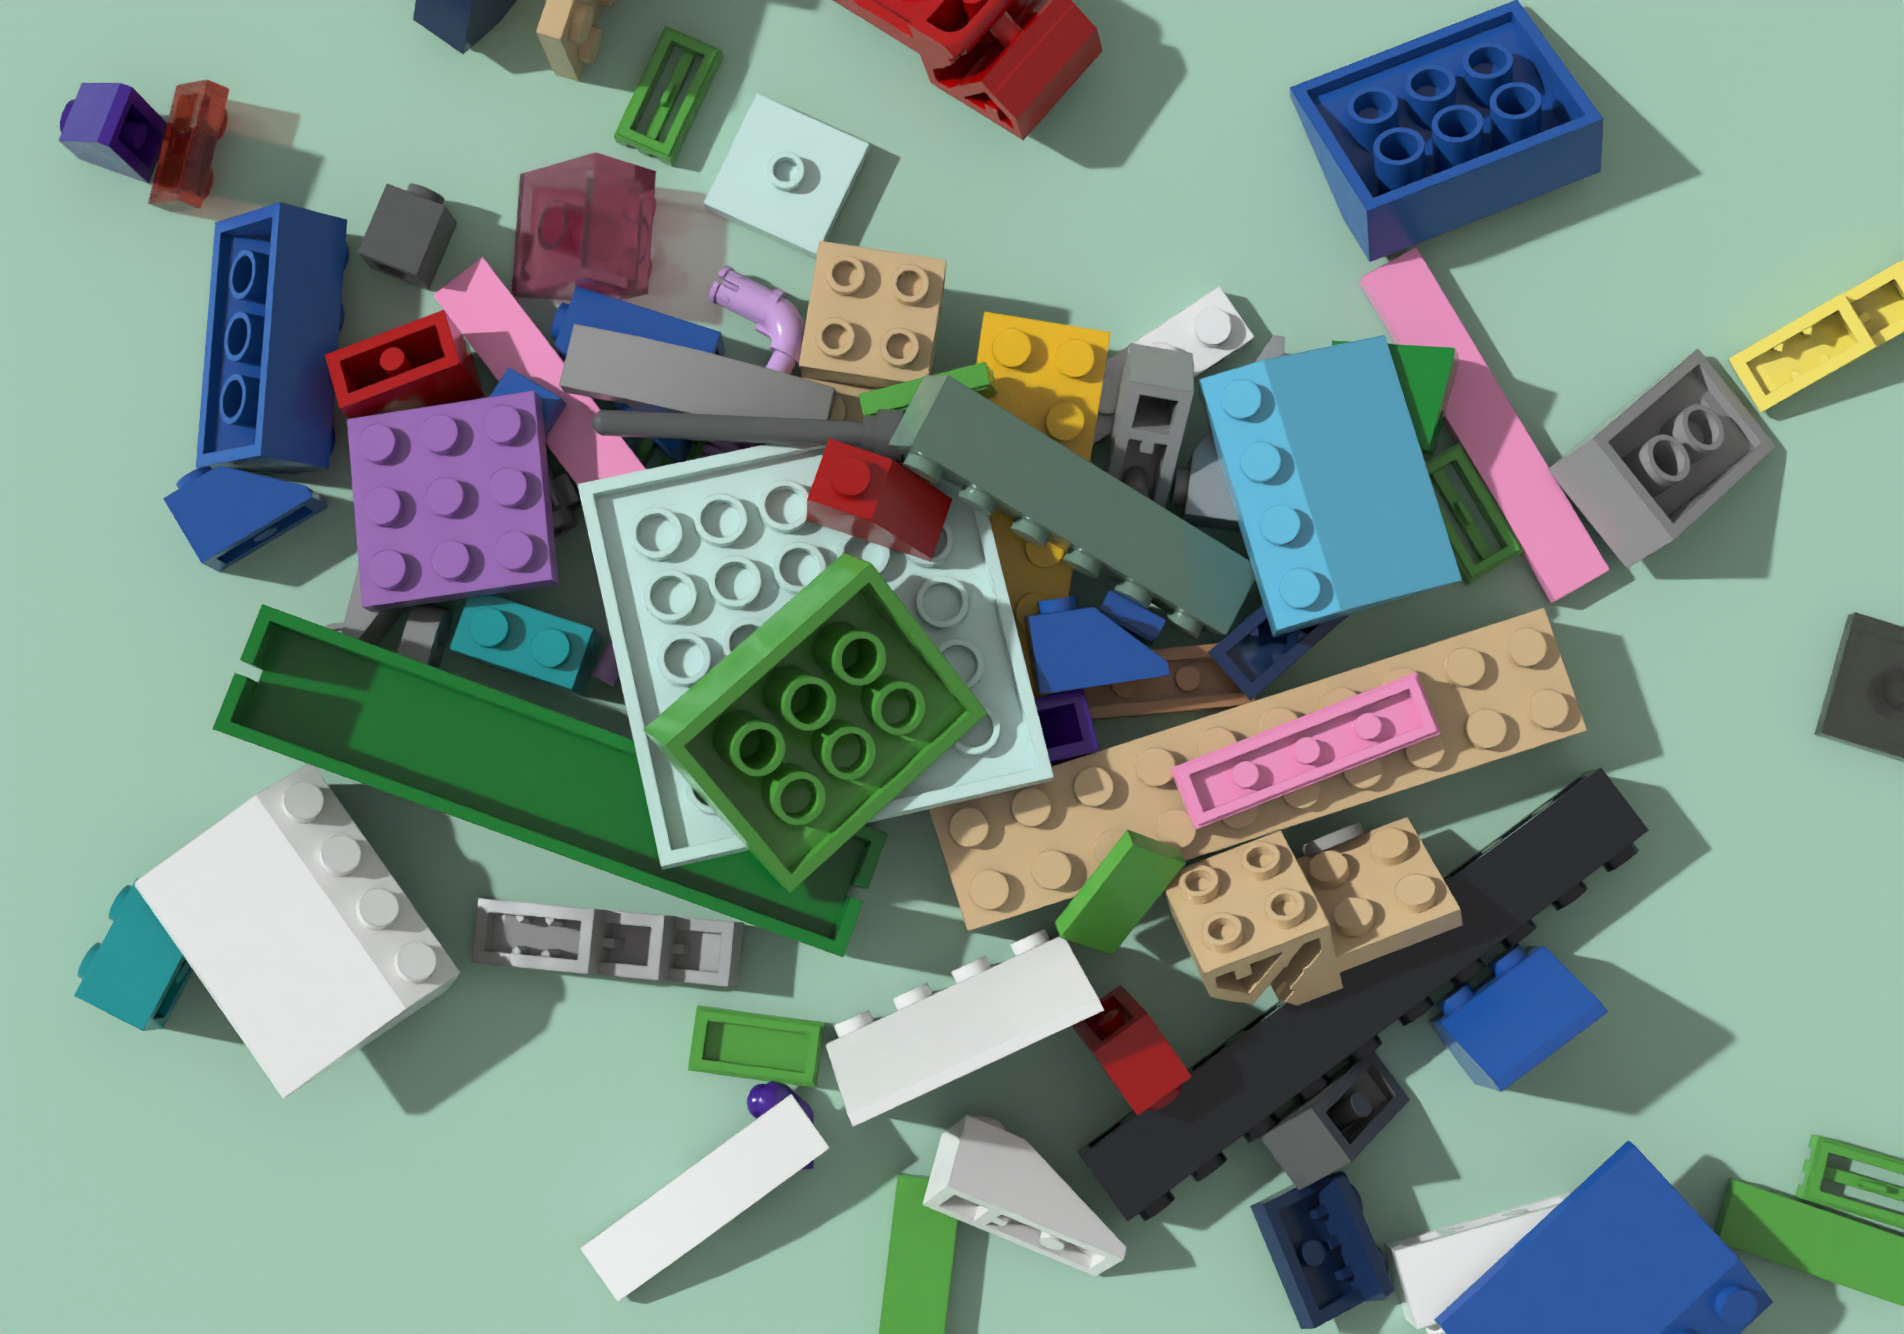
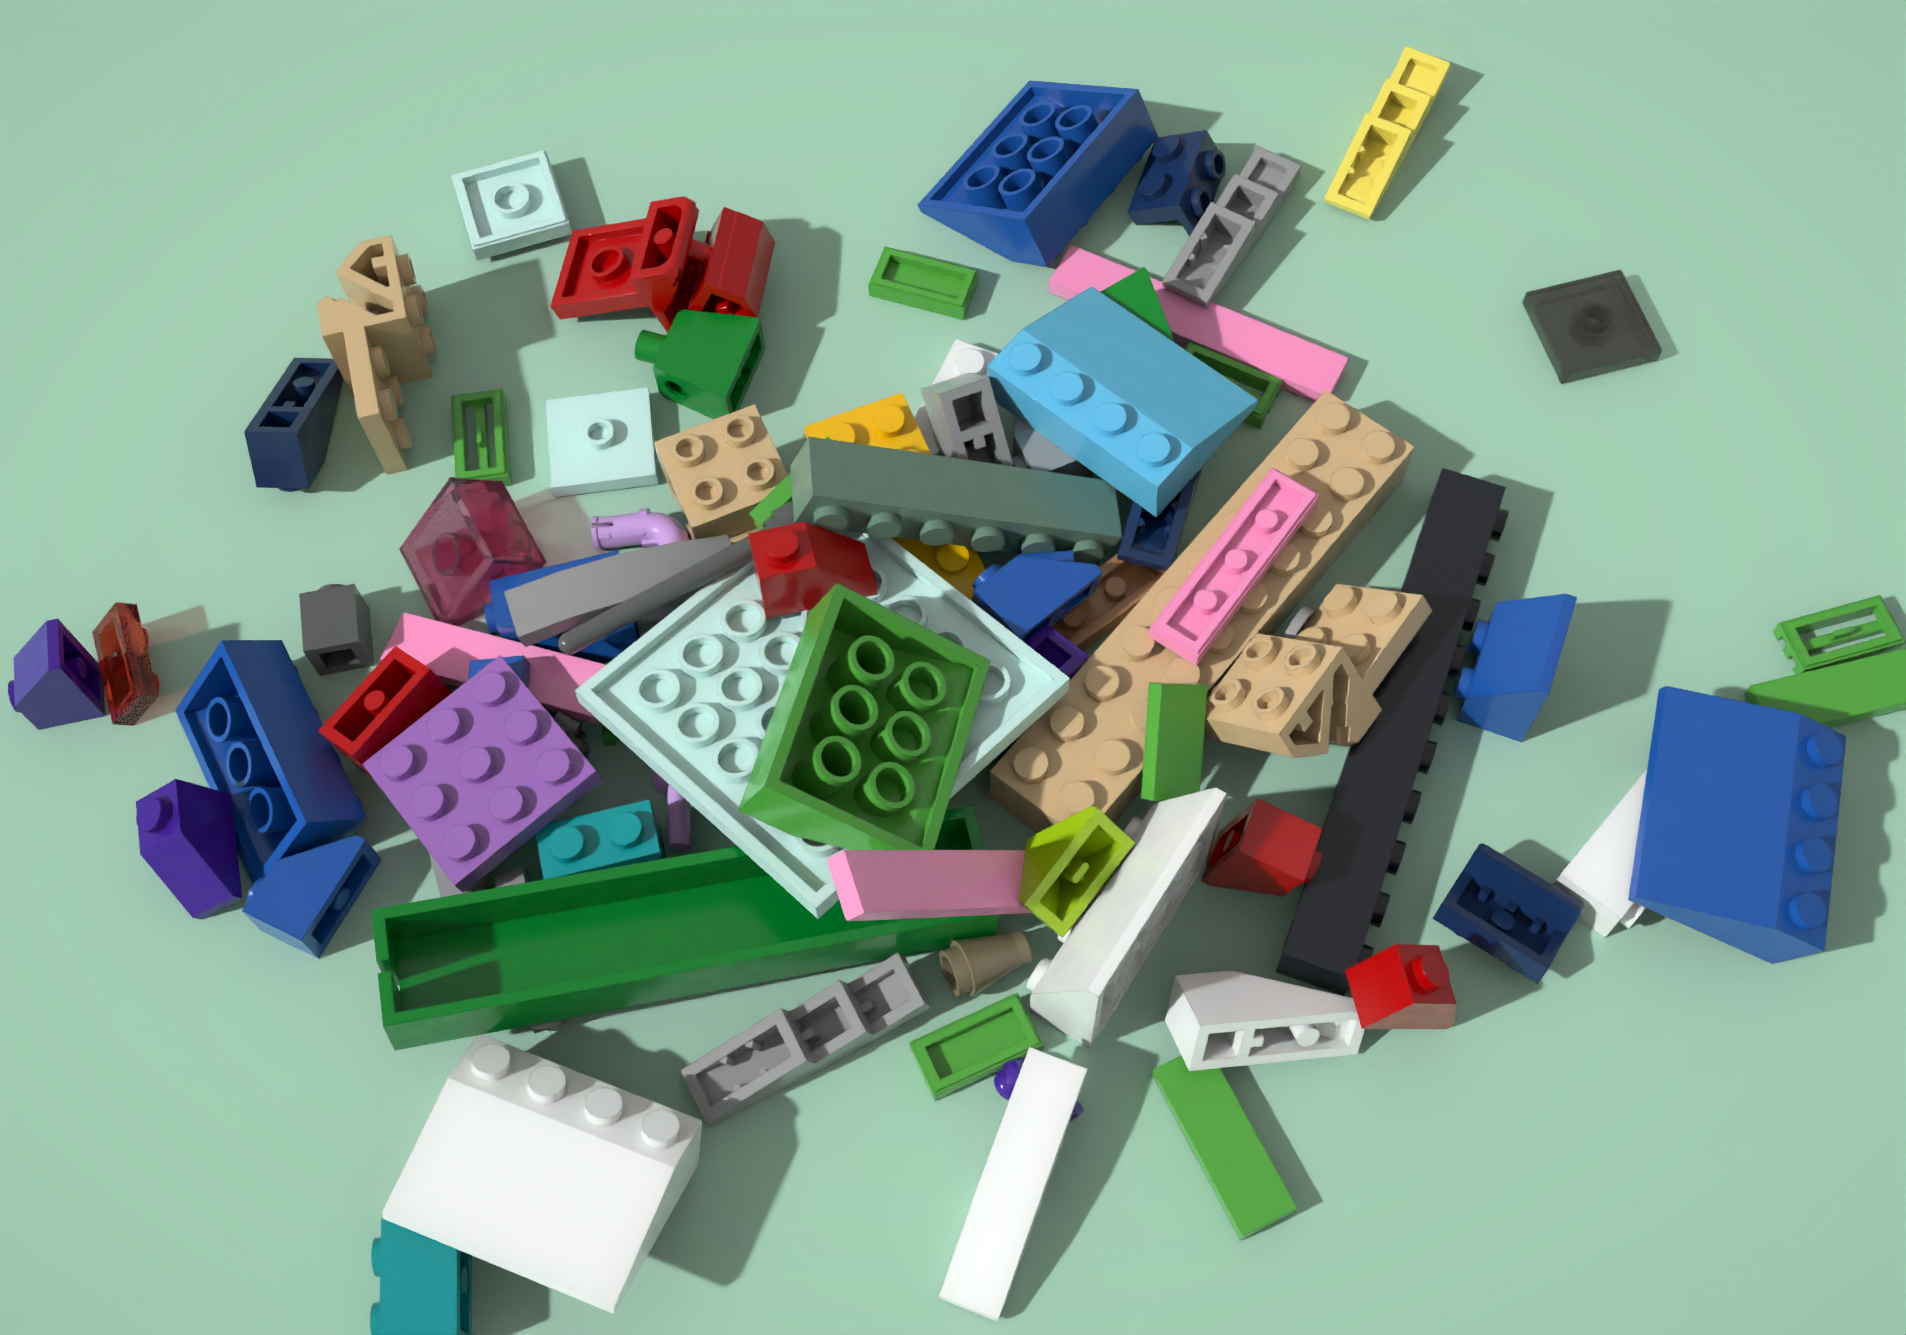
camera: 30 degrees left, 20 degrees down
dark grey slope [1260,1052,1410,1190] -> none
light grey slope [1548,349,1777,568] -> none
none -> dark purple slope [136,779,242,920]
none -> green torso [635,309,766,419]
none -> bright pink tile [827,850,1032,921]
none -> bright green tile [868,246,979,320]
none -> dark tan cone [939,930,1032,997]
none -> lime slope [1019,806,1135,938]
none -> dark blue bracket [1128,130,1226,237]
none -> light grey slope [1162,146,1301,307]
none -> red slope [1345,944,1457,1029]

